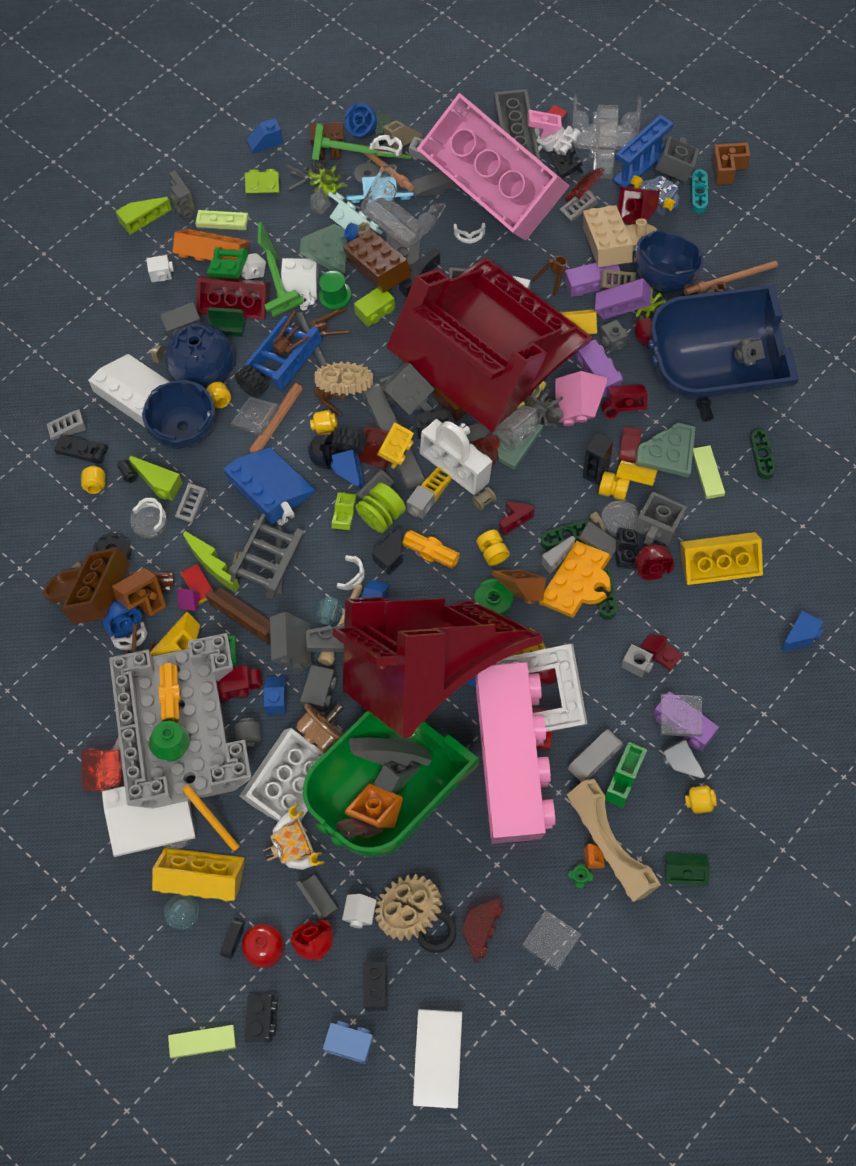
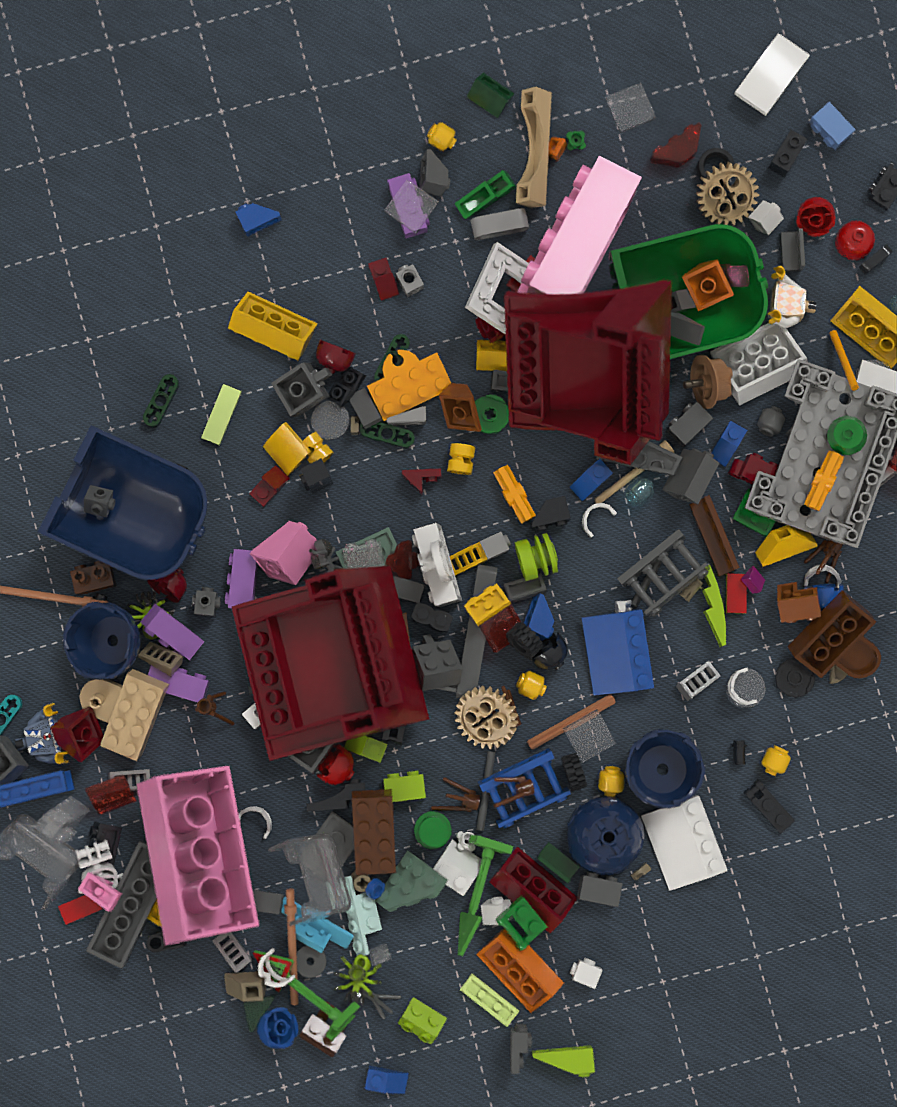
camera: 155 degrees left, 20 degrees up
light grey slope [47,409,86,440] -> none
reddish brown plant [128,571,175,592] -> none
lime slope [129,456,183,501] -> none
lime slope [332,492,356,530] -> none
dark tan bush [472,487,497,511] -> none
yellow panel [560,309,597,334] -> none
dark red hinge [601,384,648,419] -> none
sand green plate [635,422,696,478] -> none

